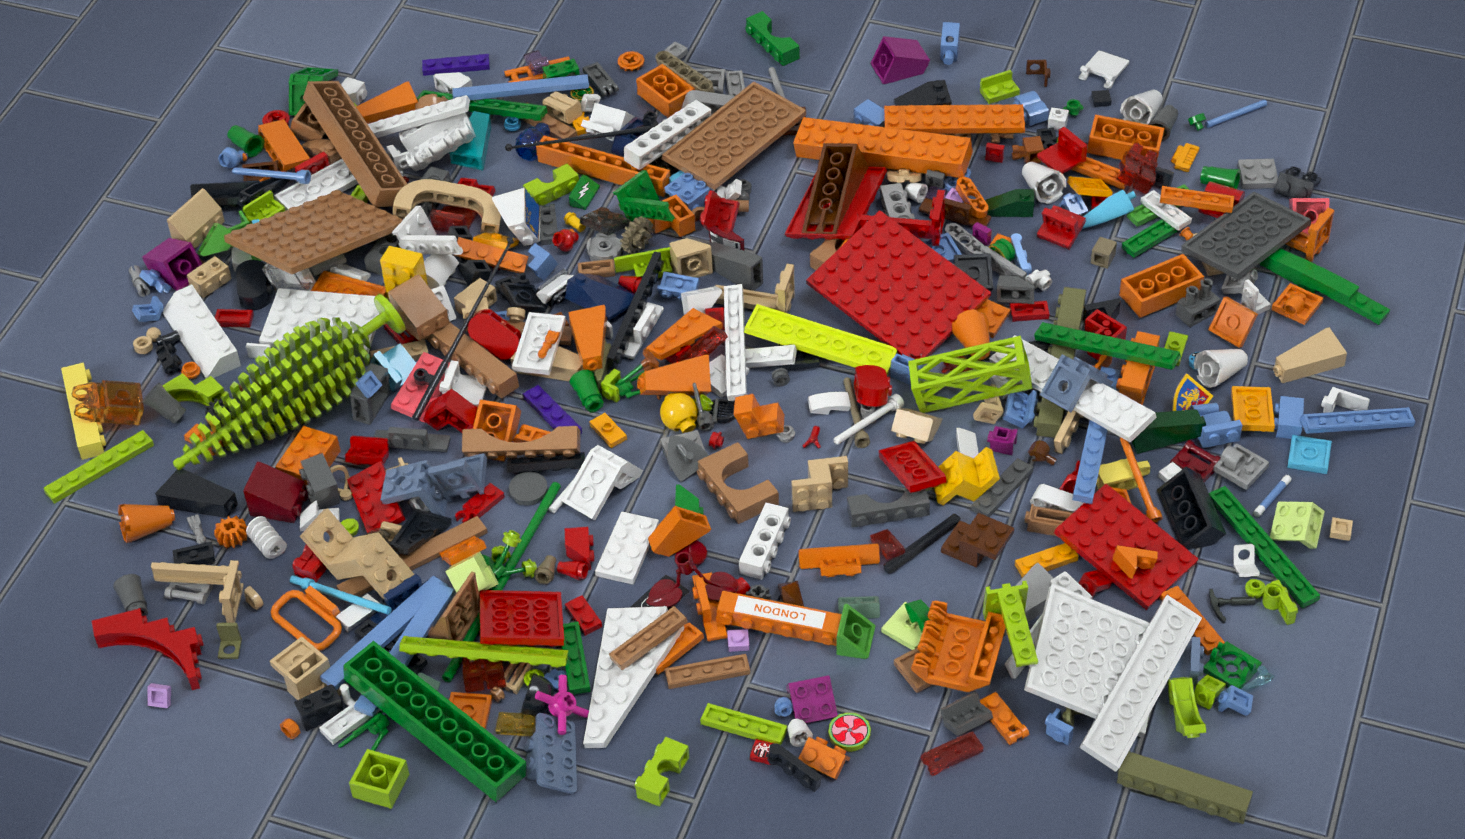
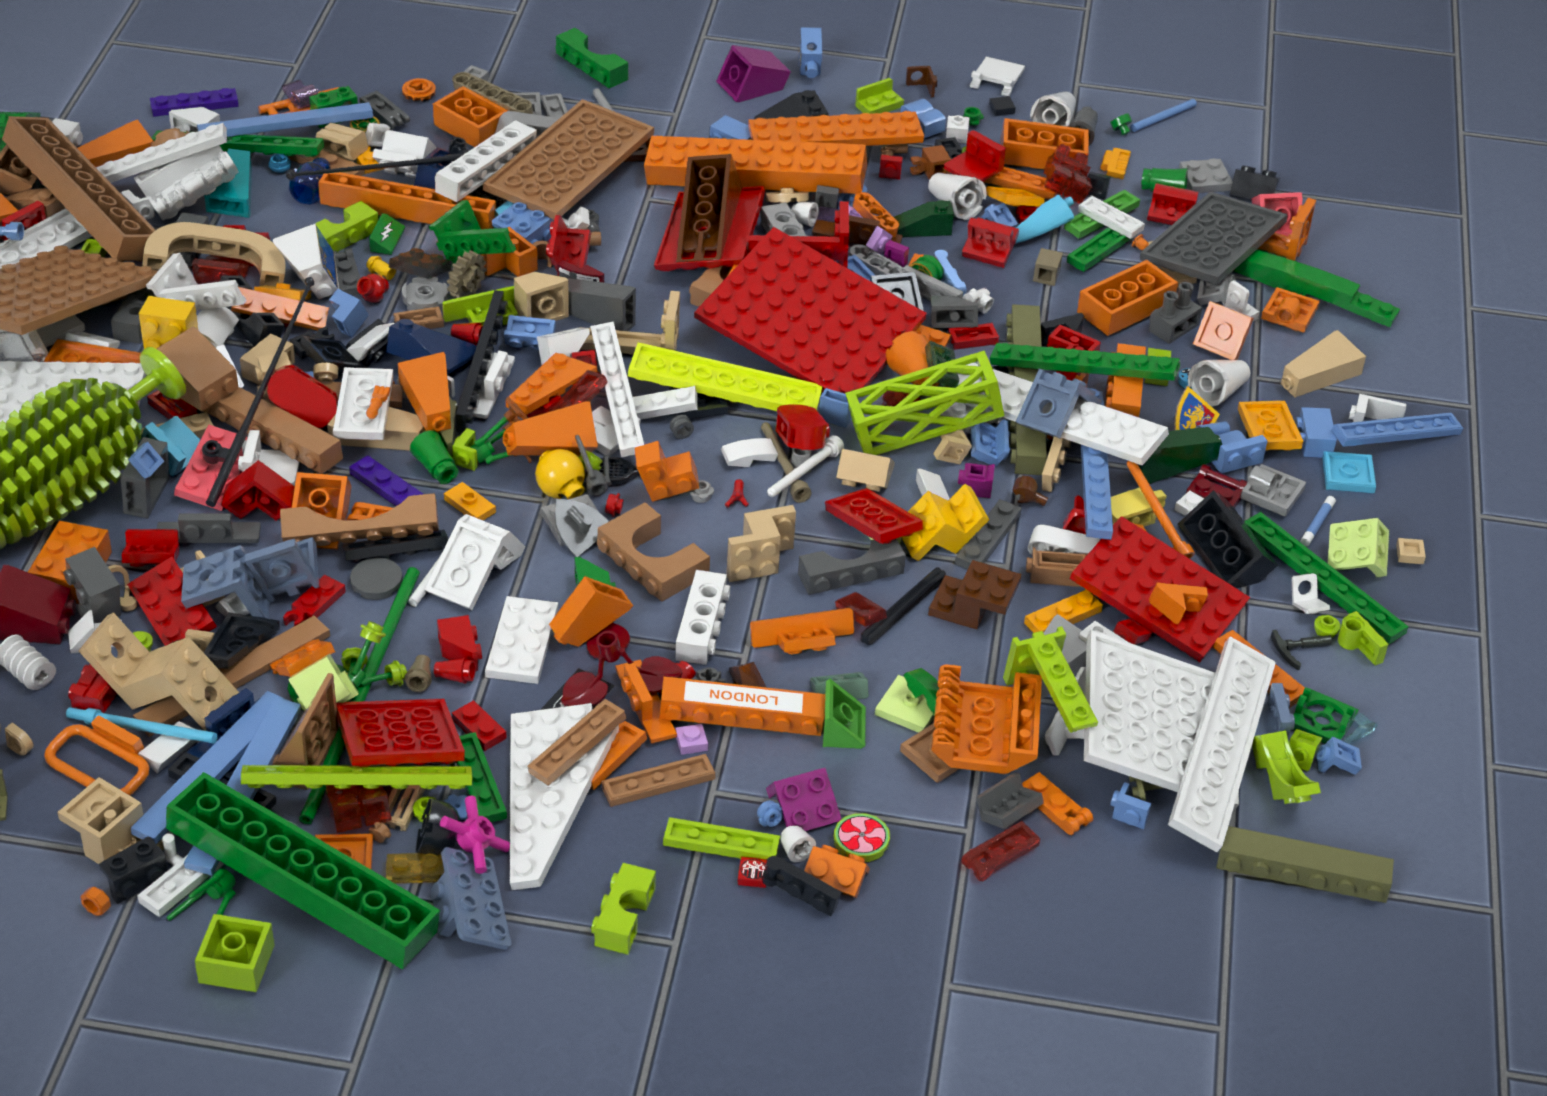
camera: 15 degrees left, 5 degrees down
orange plate [1159,186,1234,213] -> none
none -> lavender plate [866,226,892,255]
none -> clear green bracket [925,341,959,388]

